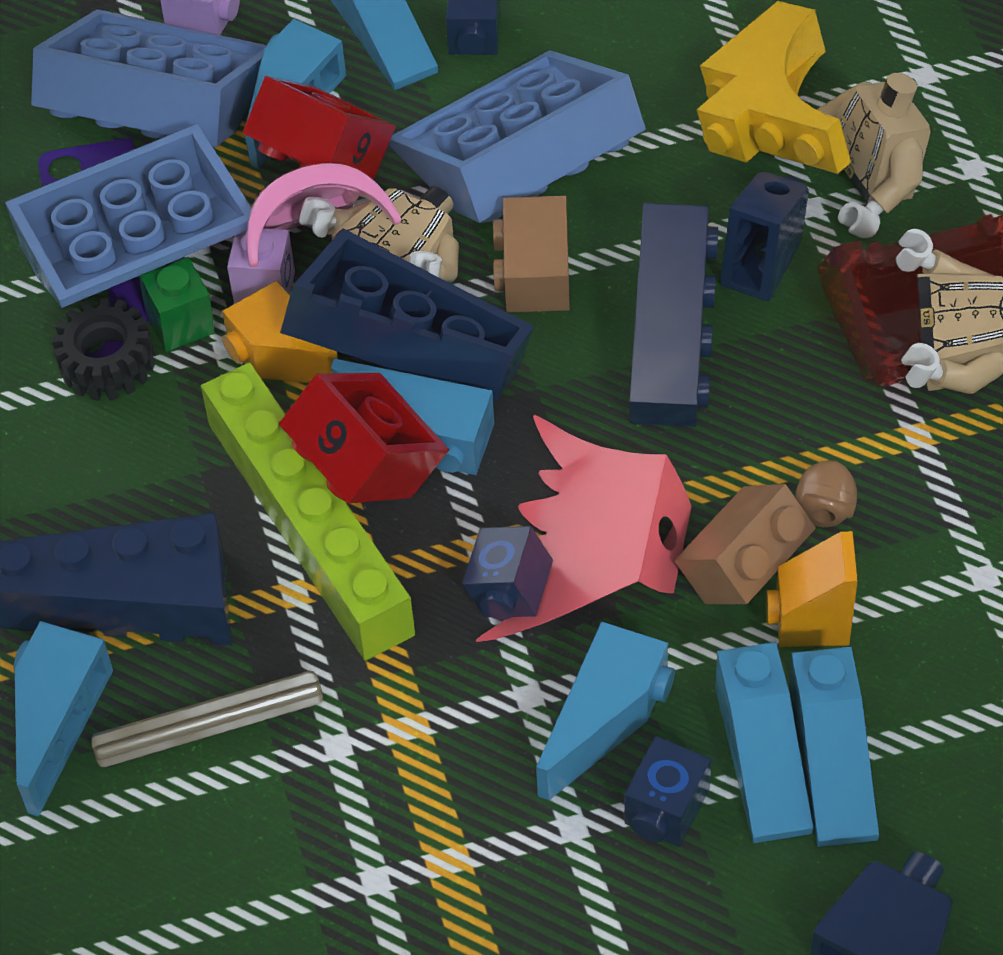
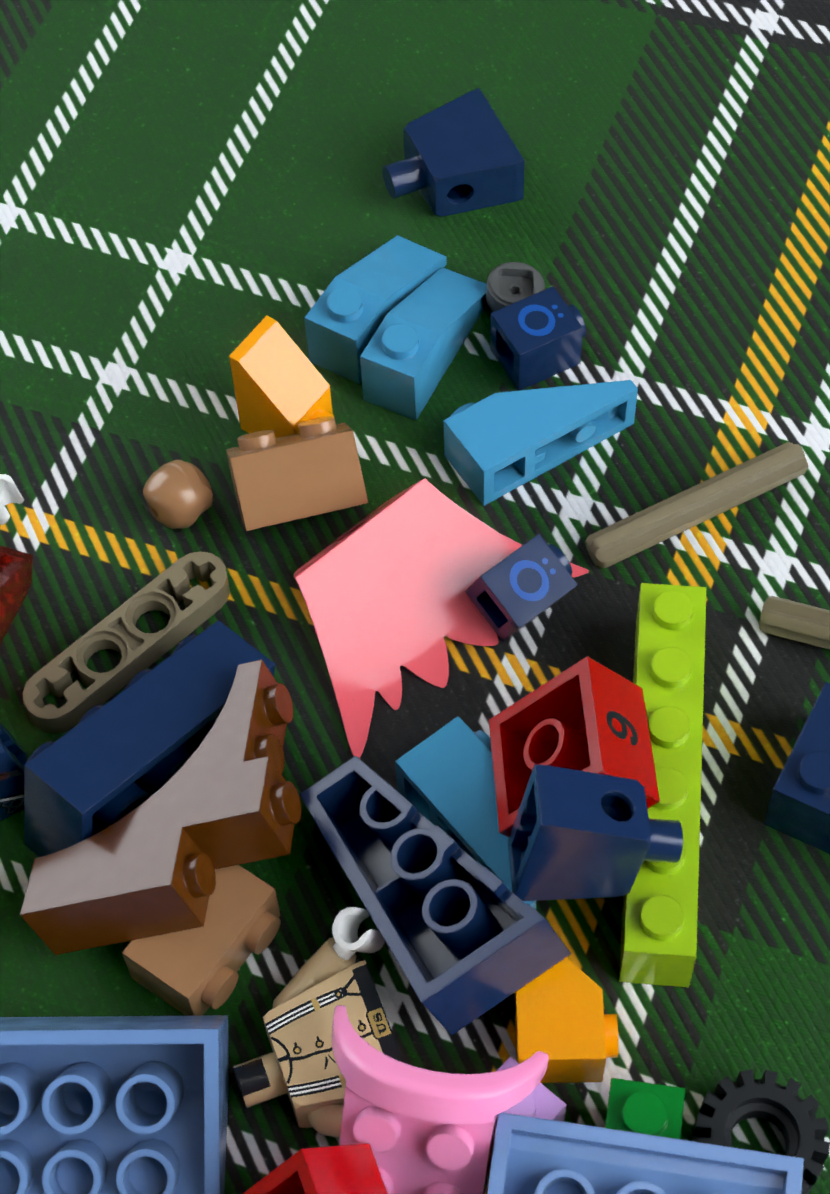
camera: 145 degrees left, 5 degrees up
none -> reddish brown arch [20,659,301,955]
none -> dark tan beam [22,551,230,734]
none -> dark grey tile [485,262,545,312]
none -> dark blue torso [508,764,683,901]
none -> dark tan axle [585,442,808,568]

